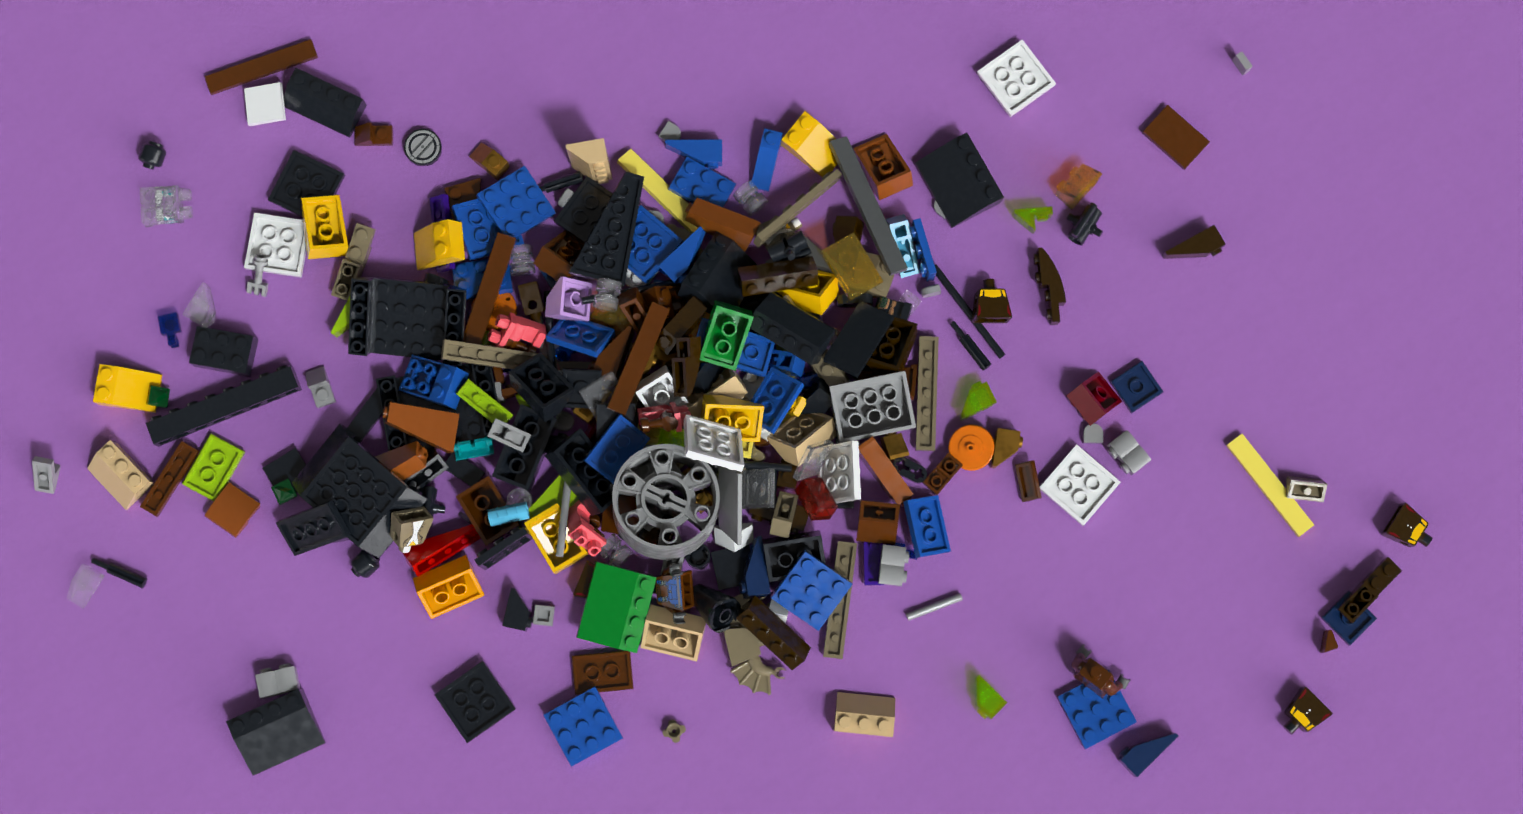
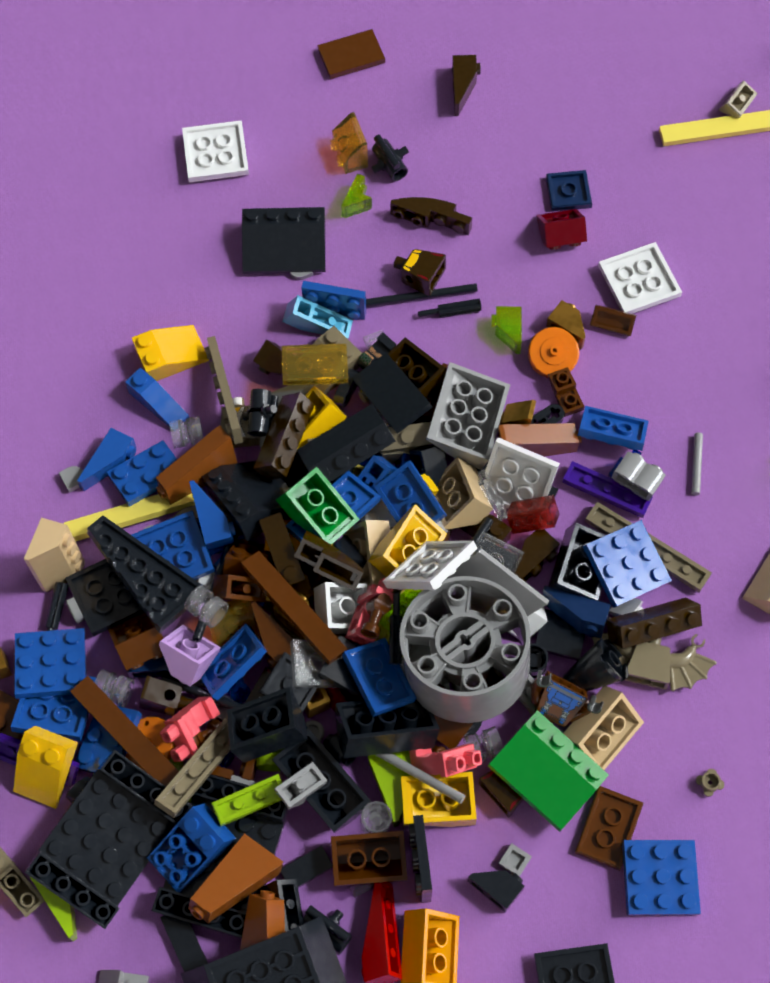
camera: 60 degrees left, 15 degrees down
dark tan torso [390,507,434,553] -> none
teal hinge [454,436,494,461] -> none
medium azure axle [488,502,530,527] -> none
dark tan slope [769,491,799,538] -> none
dark grey tile [829,136,908,276] -> none
dark orange slope [853,133,913,200] -> none
reddish brown slope [856,500,900,545] -> none
dark tan plate [915,336,939,451] -> none
light grey tile [921,284,941,298] -> none
light grey tile [1083,423,1103,443] -> none
light grey brick [1107,430,1151,476] -> none
none -> black axle [388,592,403,665]

